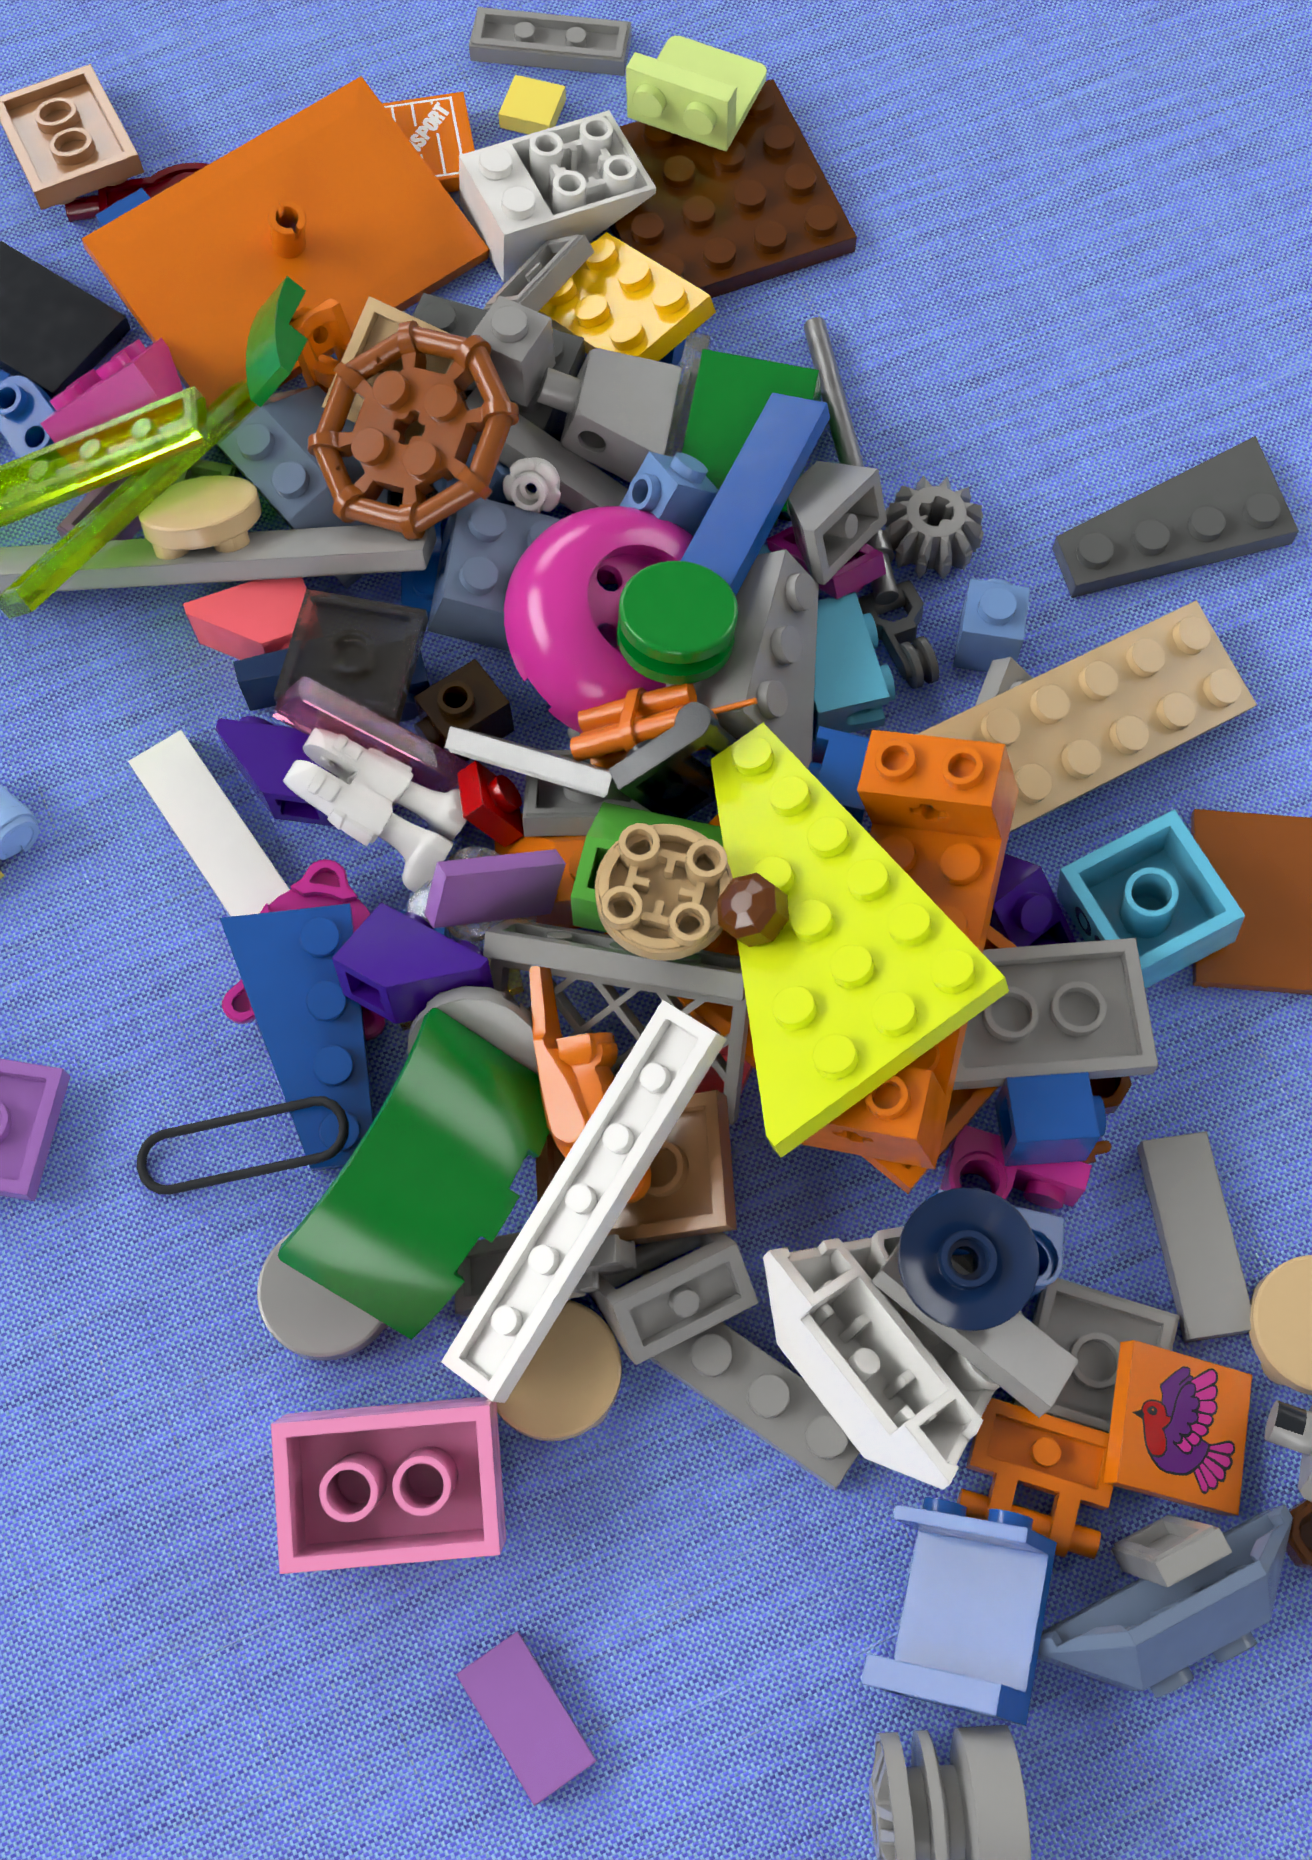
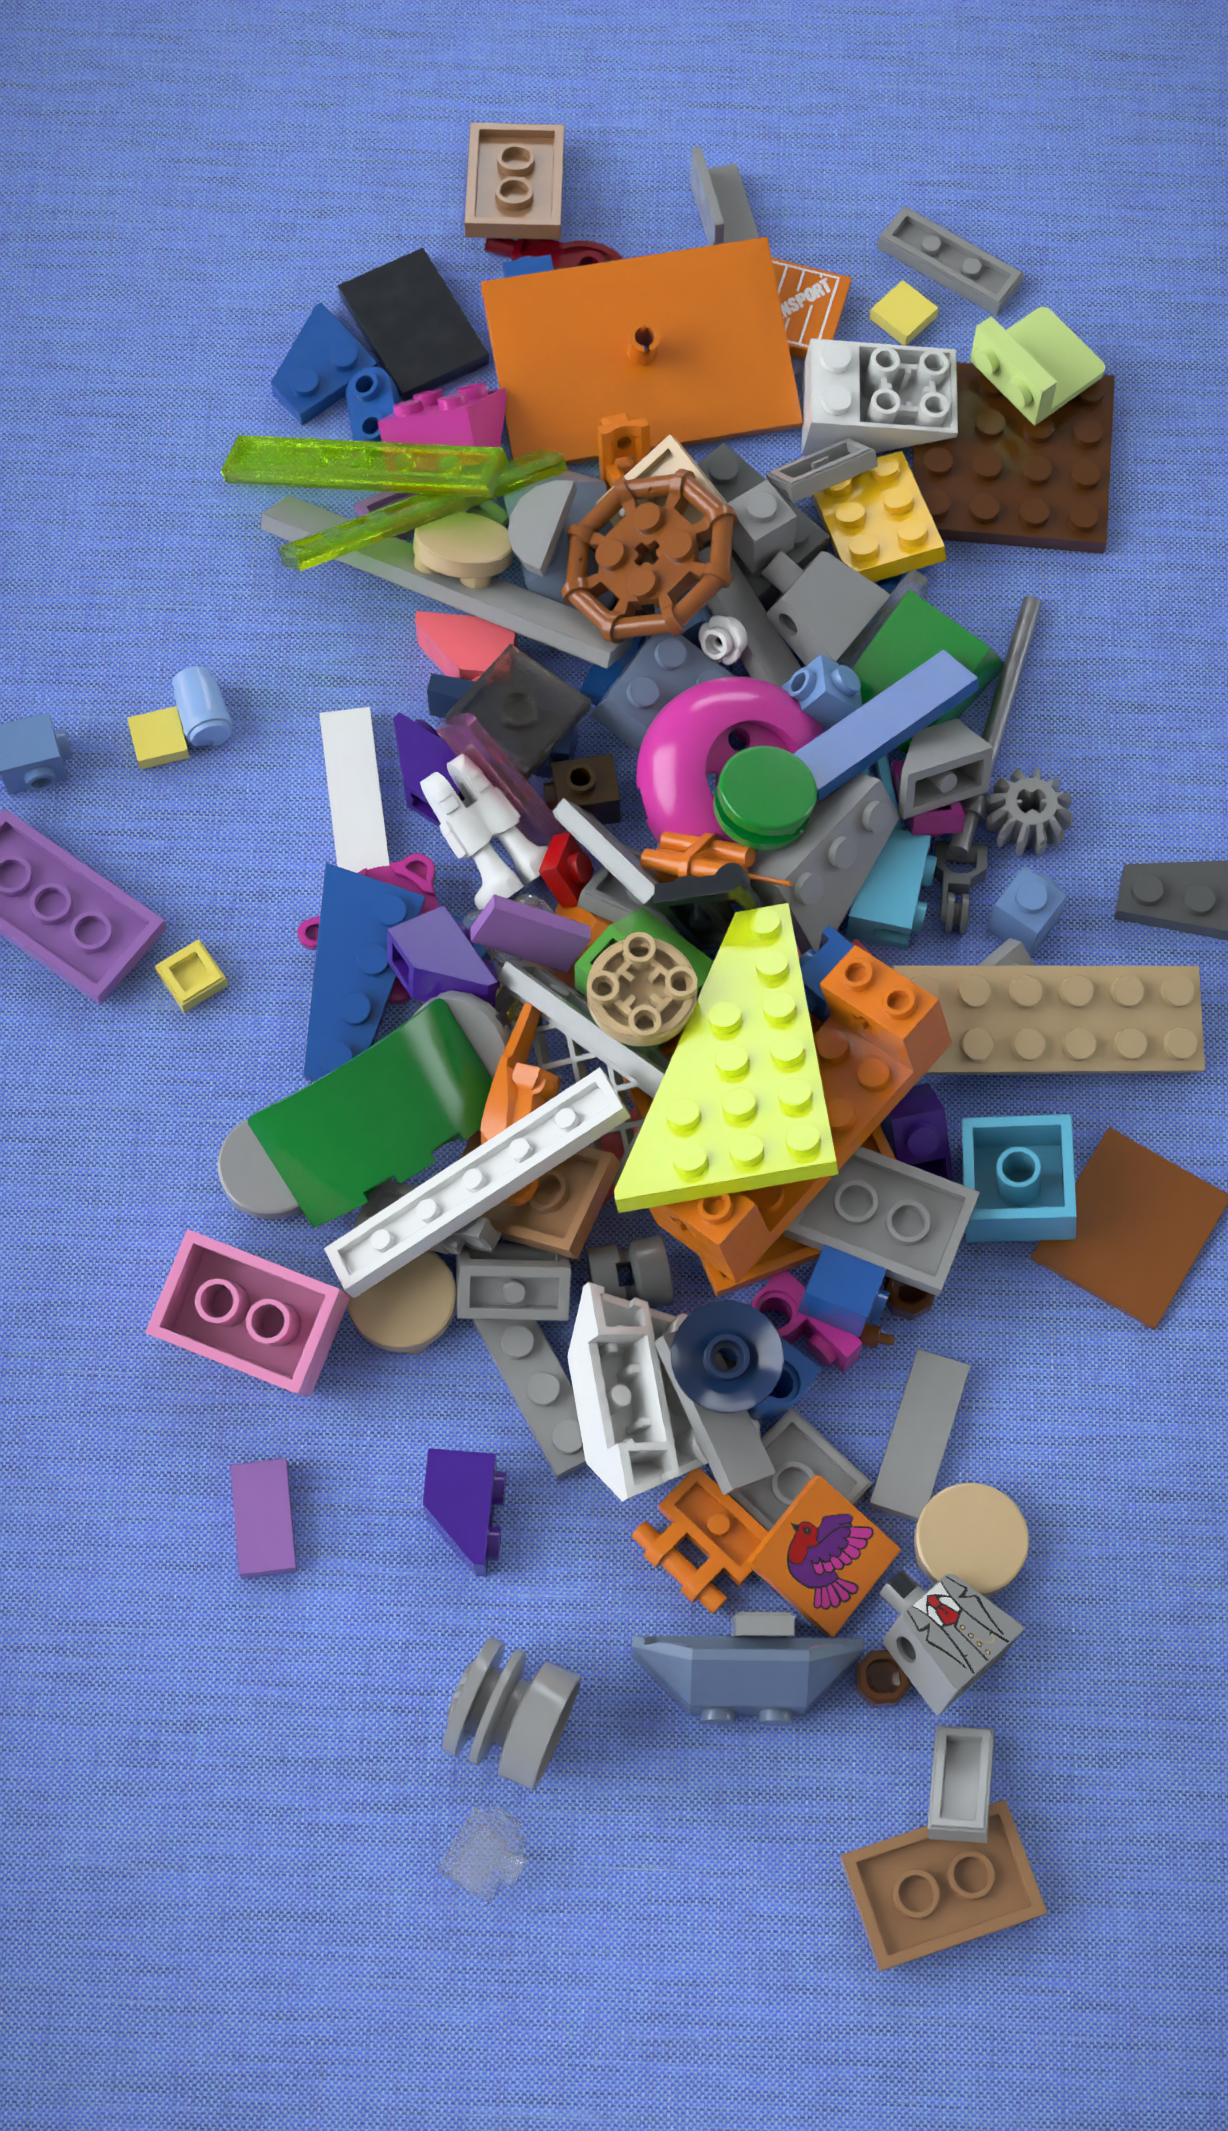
camera: 25 degrees right, 0 degrees up
black piece [136,1096,349,1195] -> none
green slope [246,276,308,407] -> none
reddish brown tile [717,873,789,947] -> none
panel [861,1497,1057,1726] -> none
none -> light yellow tile [154,939,229,1013]
none -> dark purple slope [422,1448,507,1577]
none -> light grey tile [508,480,578,578]
none -> dark grey wheel [585,1235,674,1308]
none -> light grey panel [690,146,760,246]

